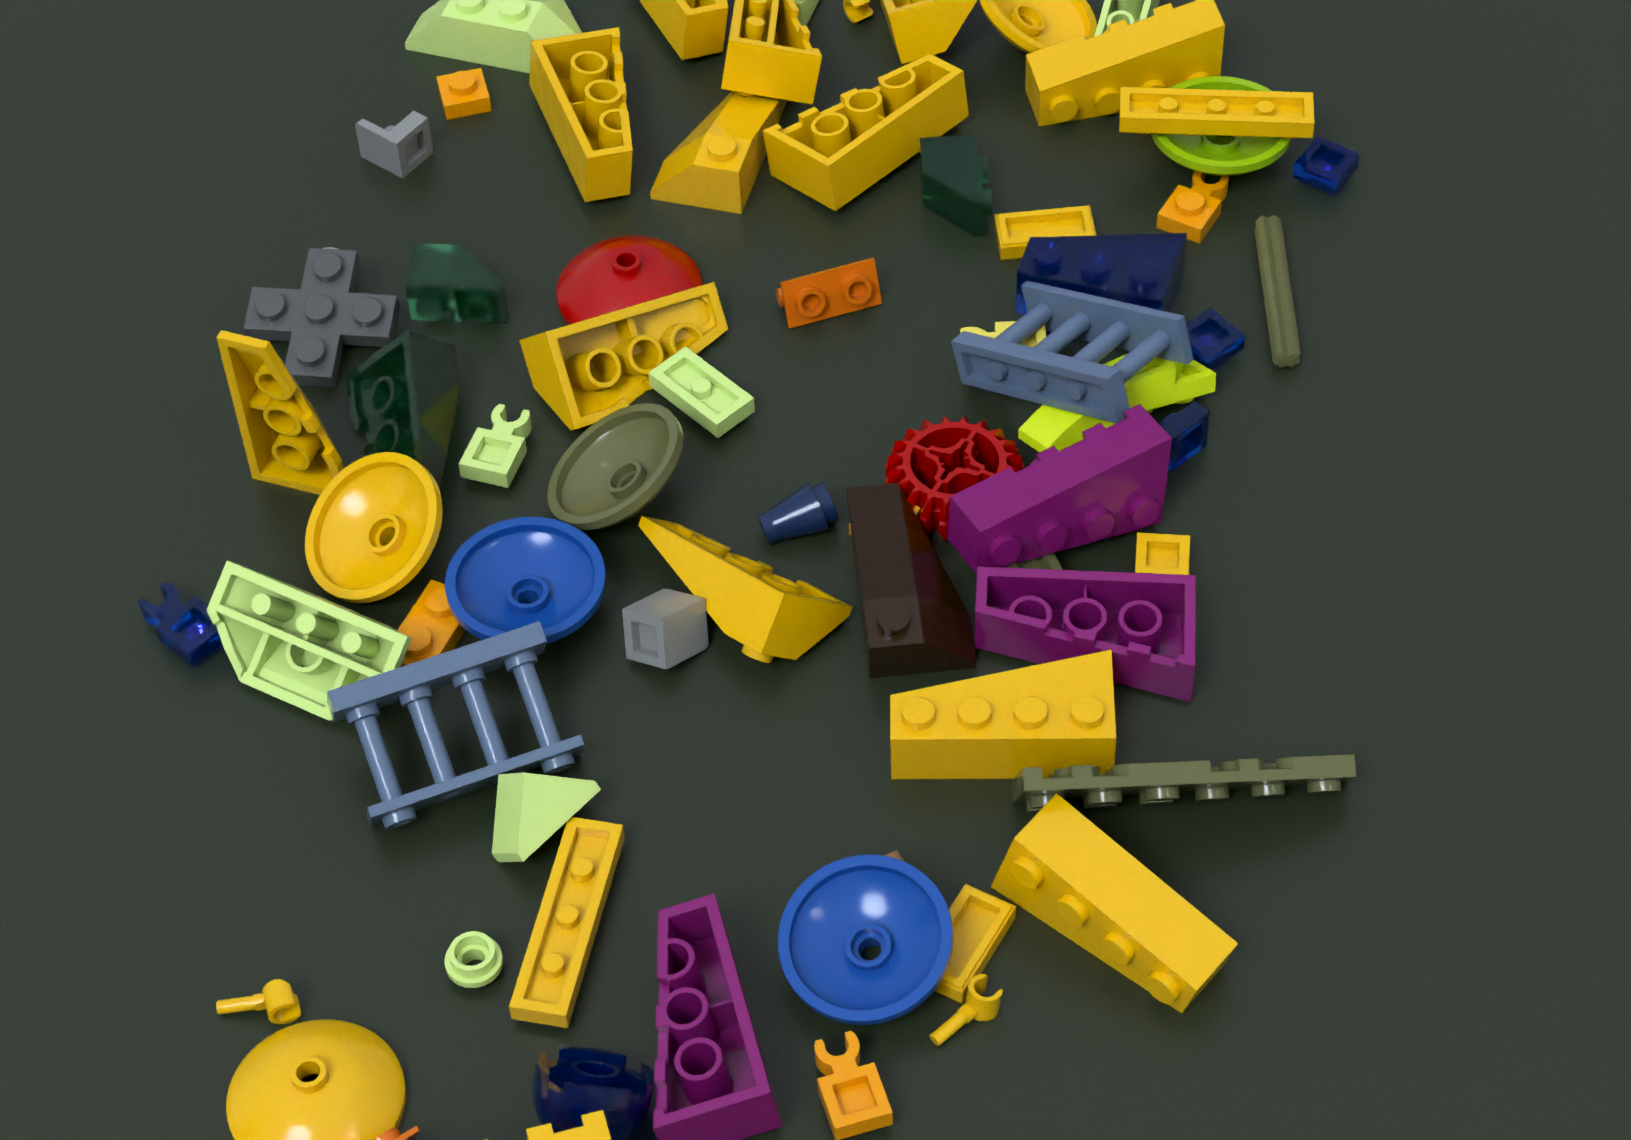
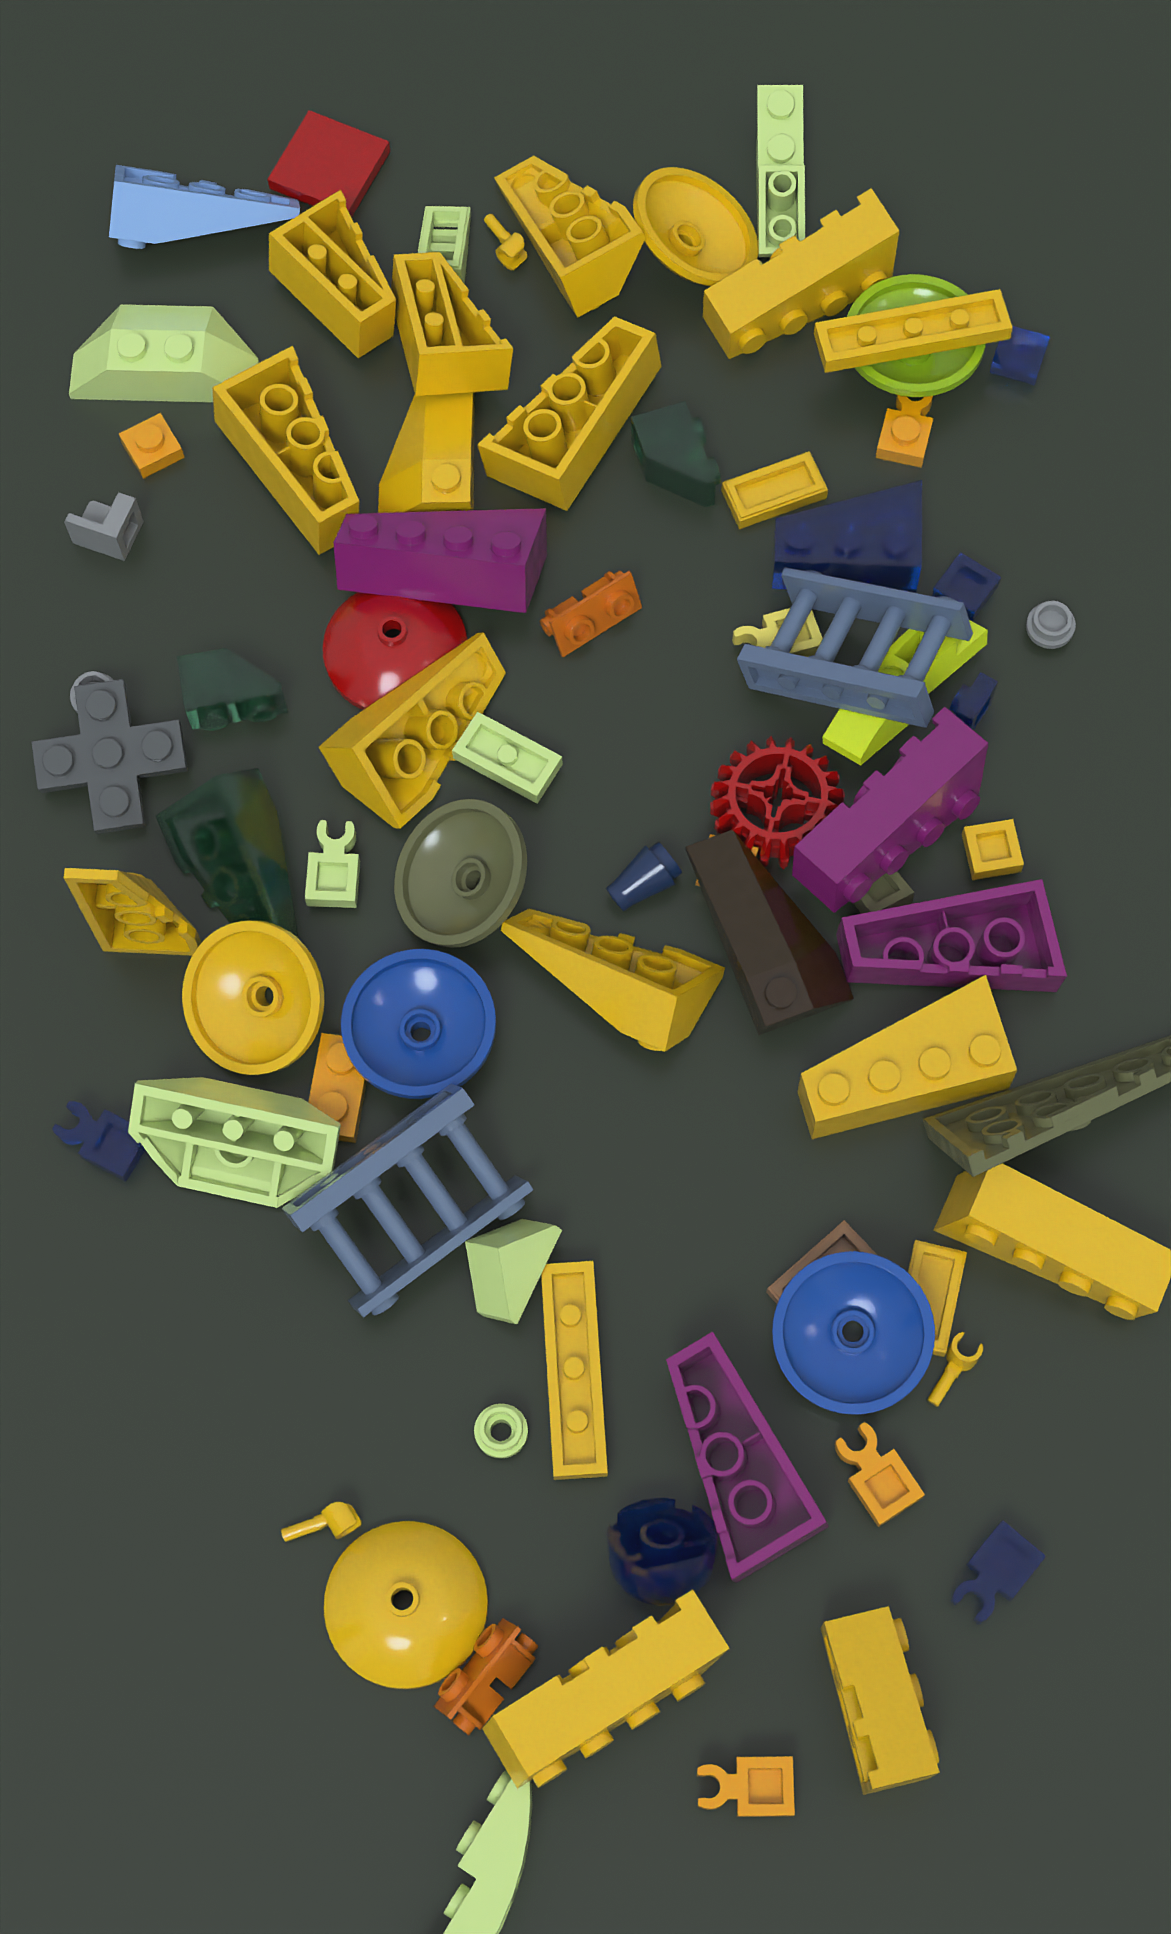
camera: 15 degrees left, 20 degrees up
light grey panel [622,589,709,670] -> none
olive axle [1254,215,1301,368] -> none
none -> magenta wedge [333,508,547,613]
none -> light grey plate [1026,601,1076,649]

